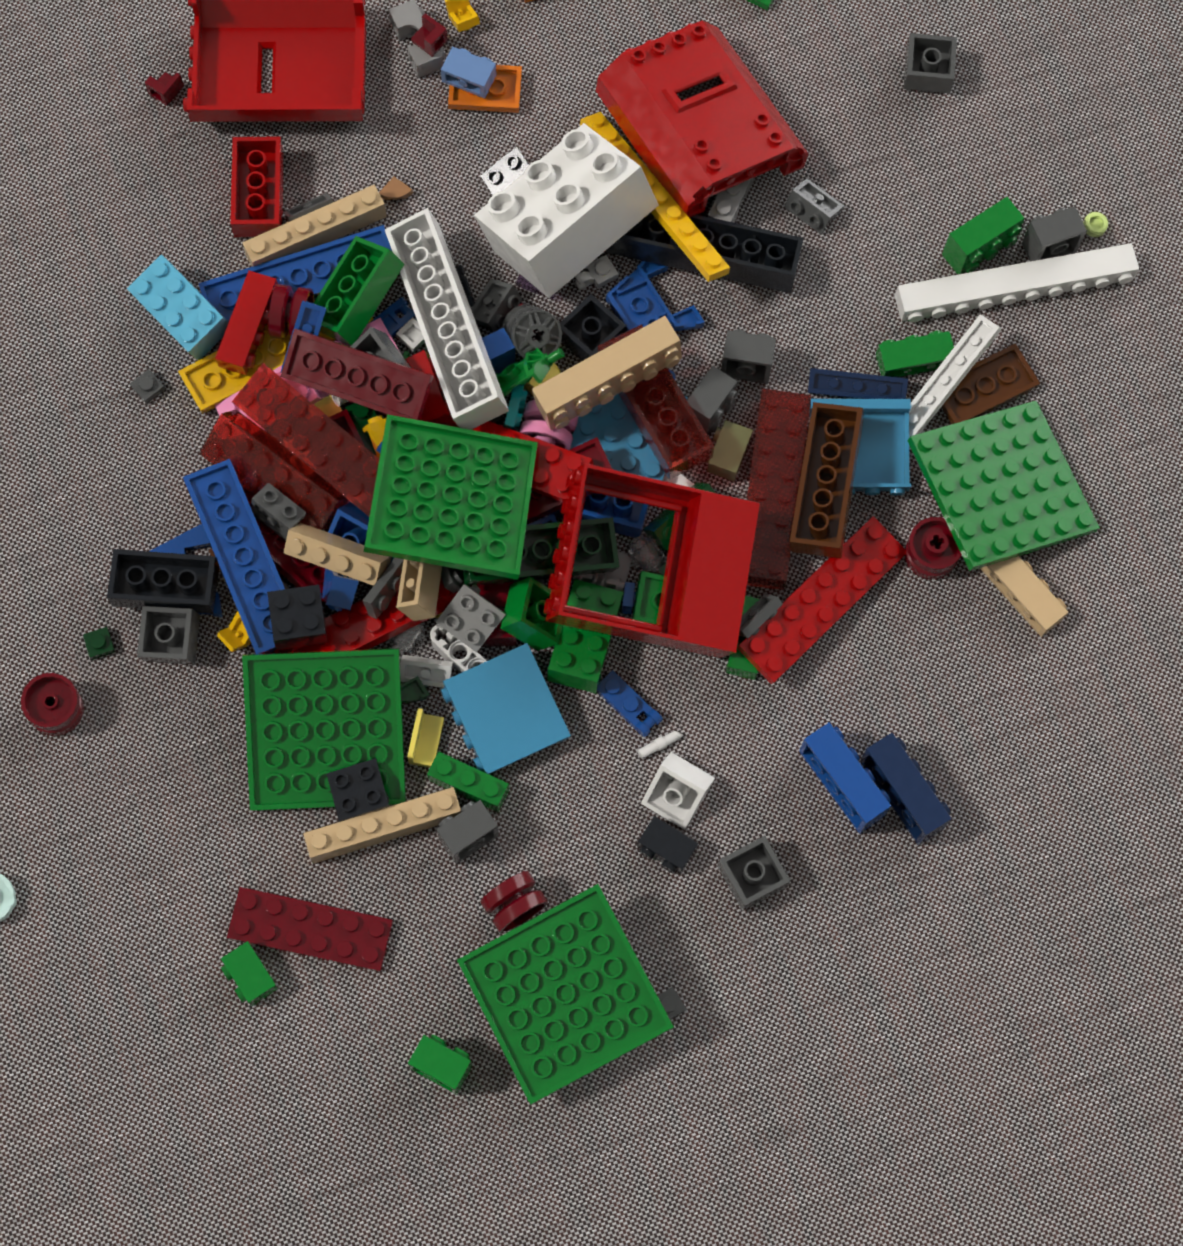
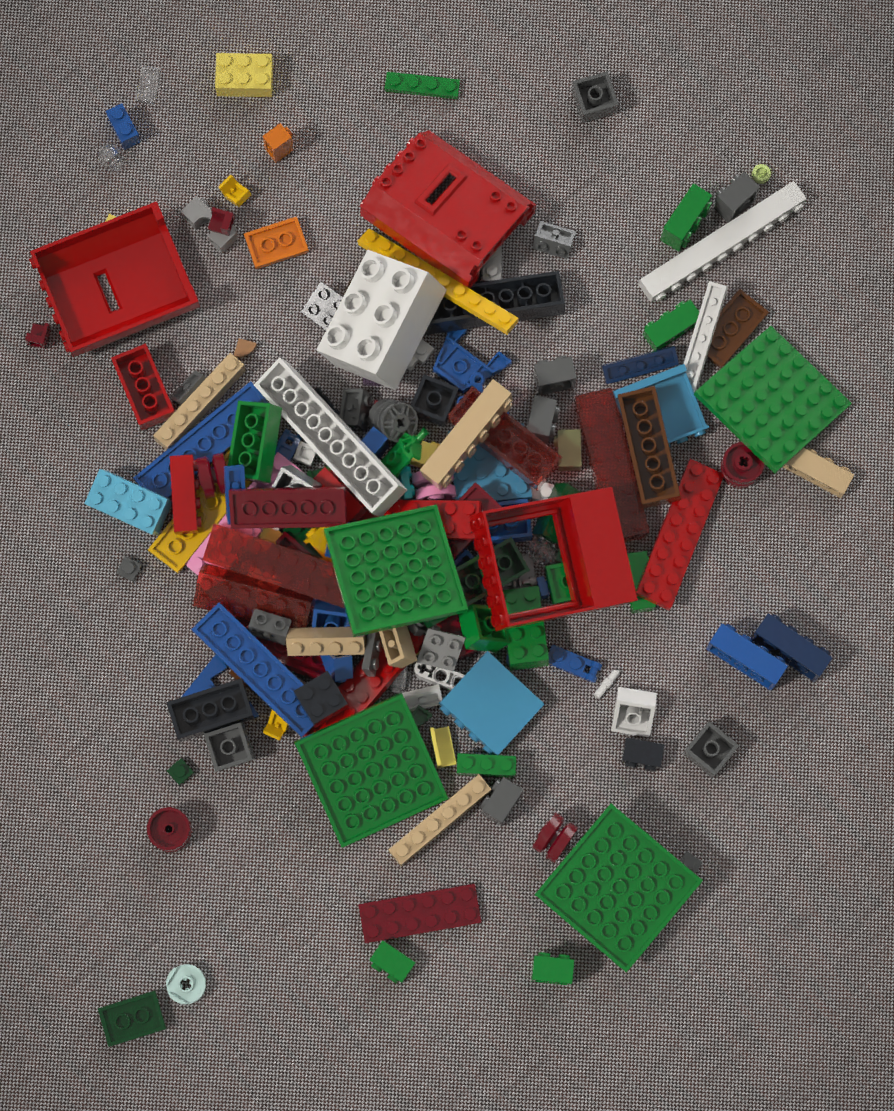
camera: 20 degrees left, 5 degrees up
black hinge [327,758,390,822] -> none
medium blue brick [441,46,496,98] -> none
dark grey plate [739,593,783,639] -> none

